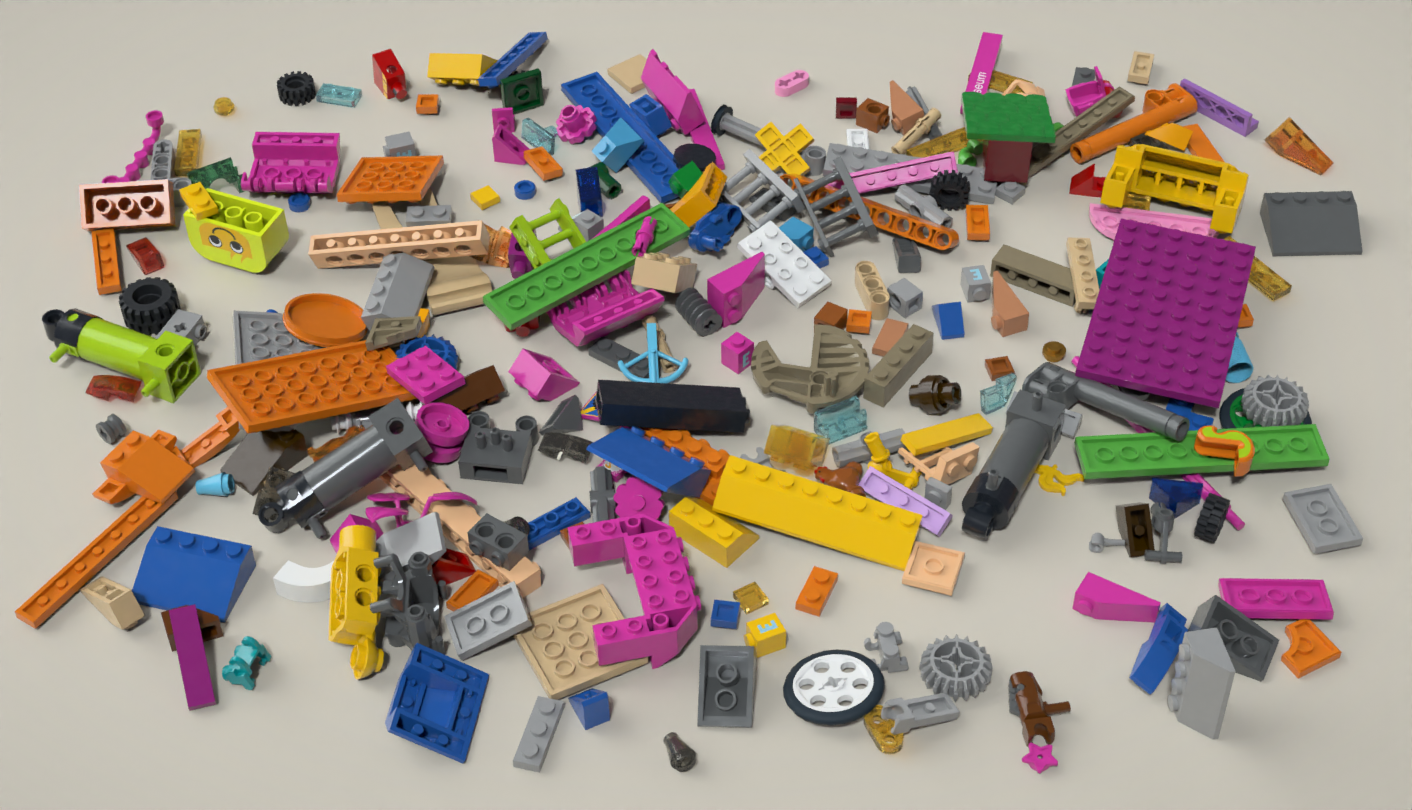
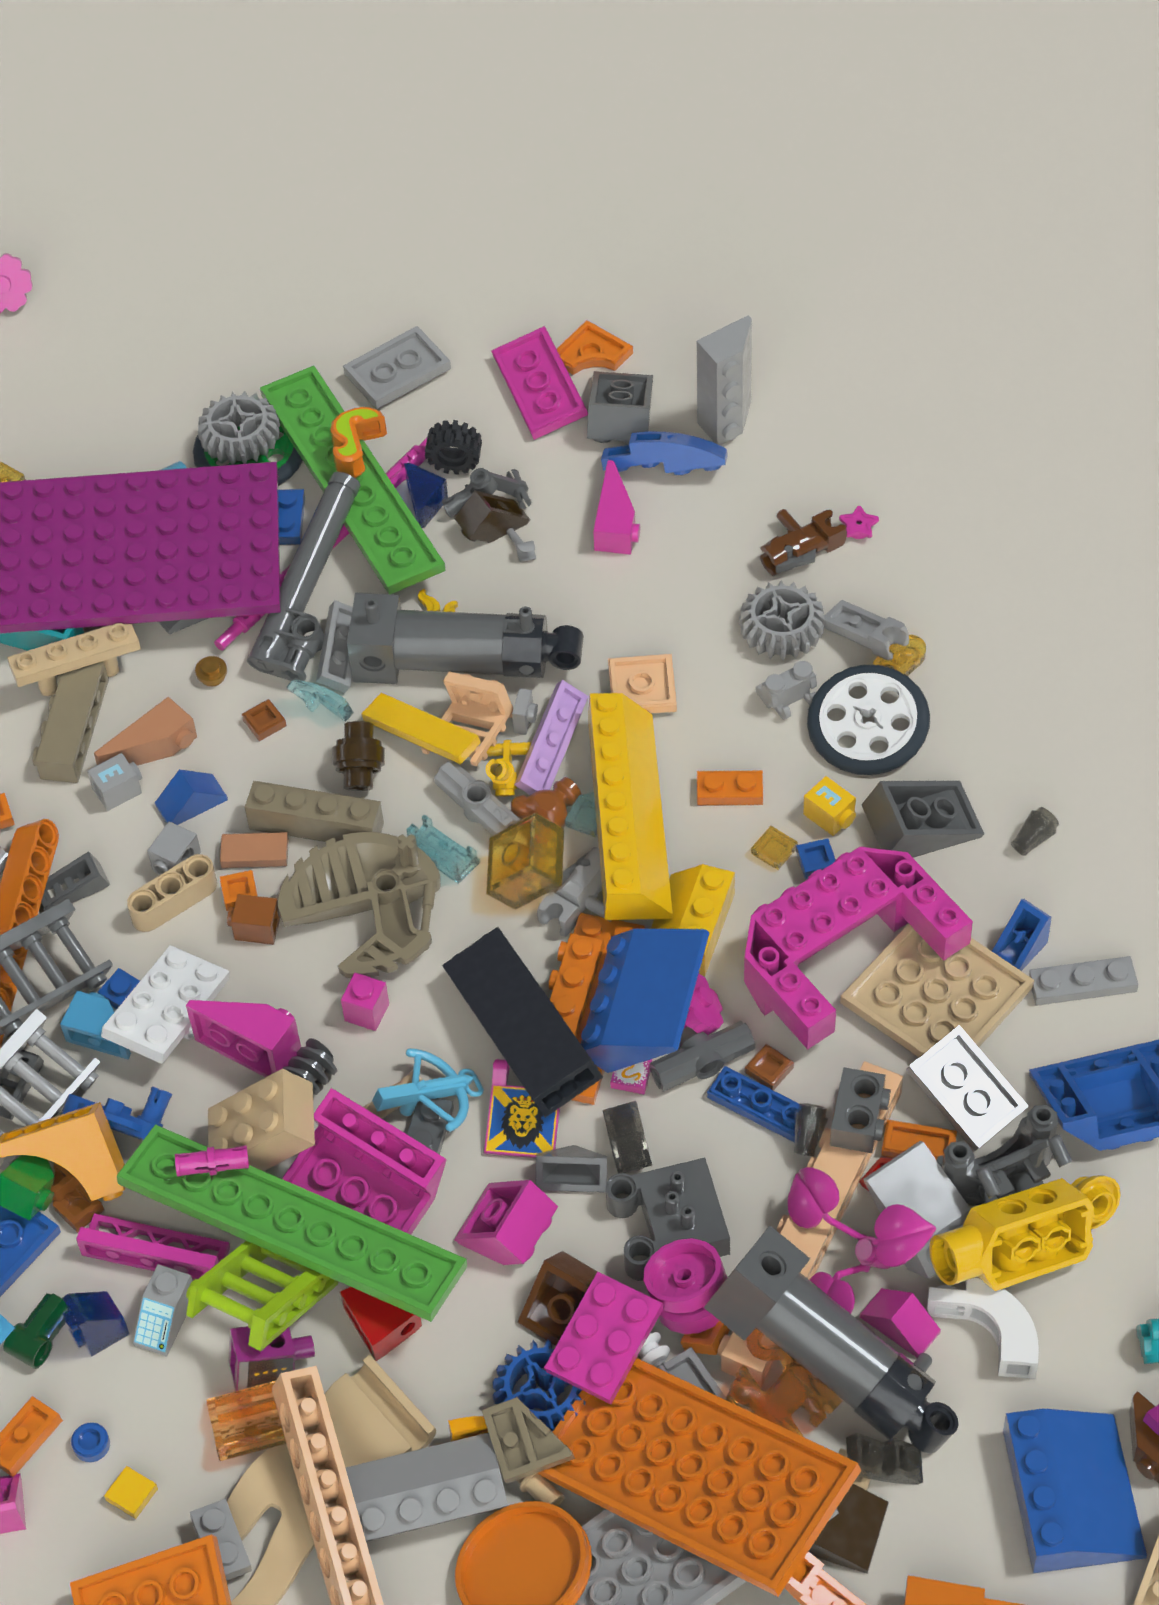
camera: 110 degrees left, 10 degrees up
medium azure cone [196,472,235,497] -> none

